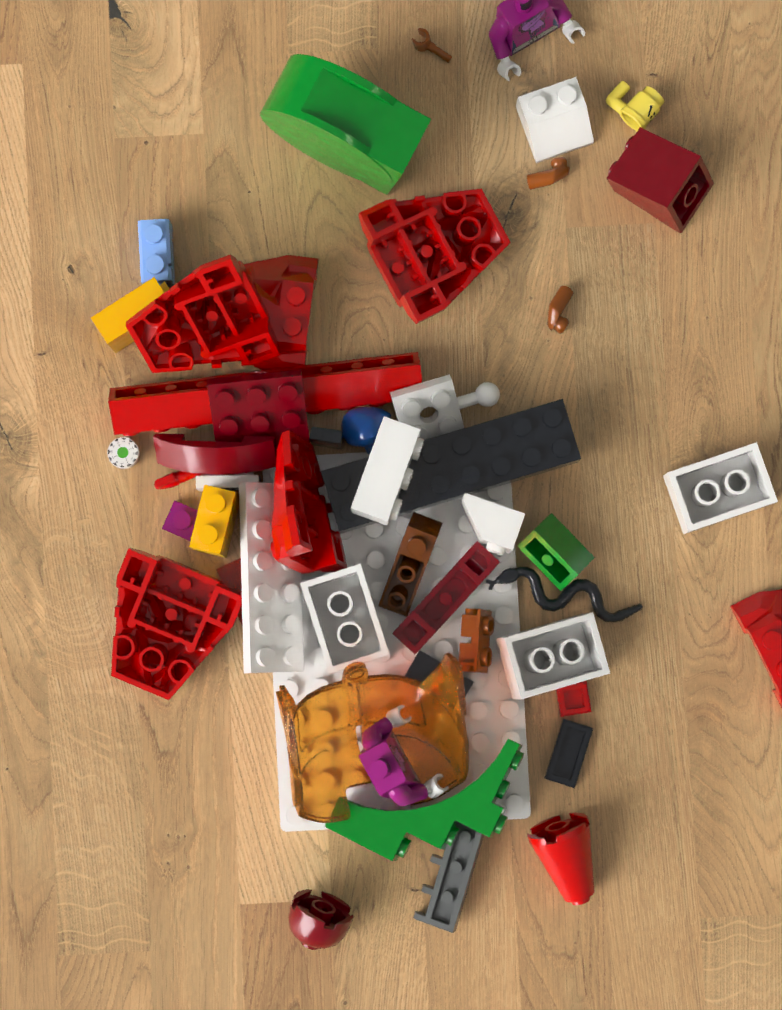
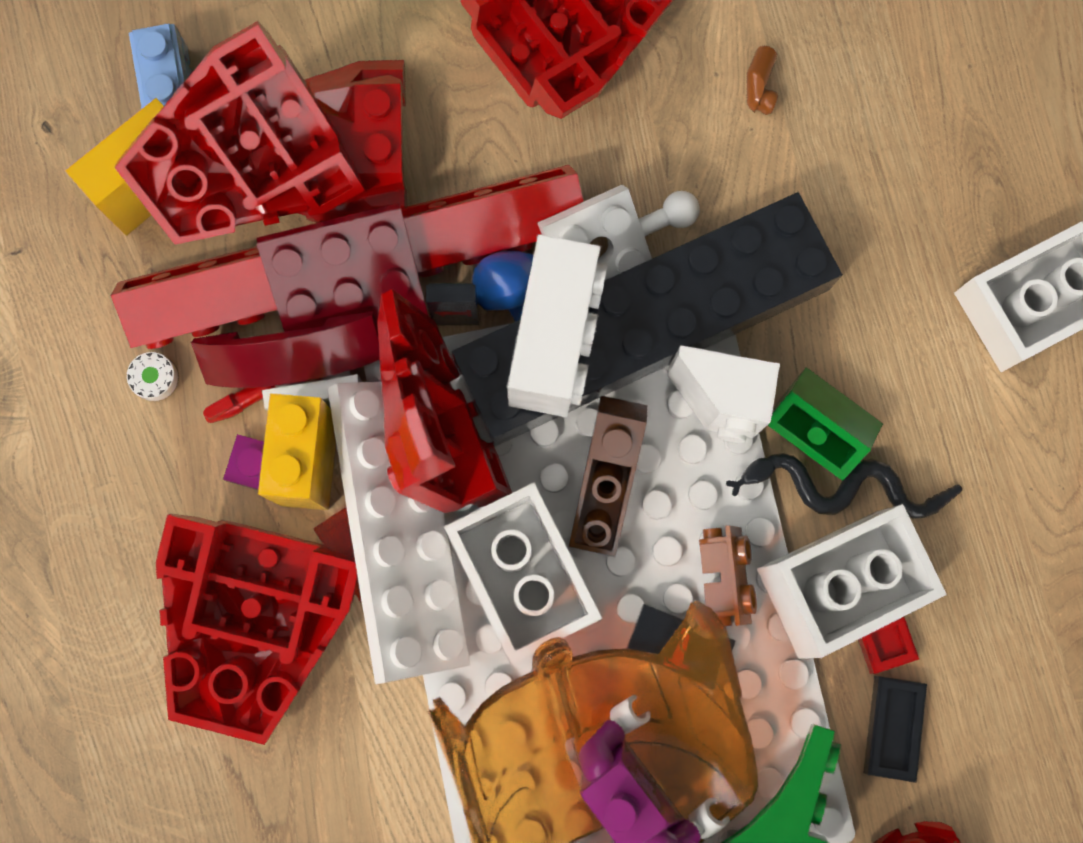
camera: 15 degrees left, 5 degrees down
dark red slope [392,541,500,655] -> none

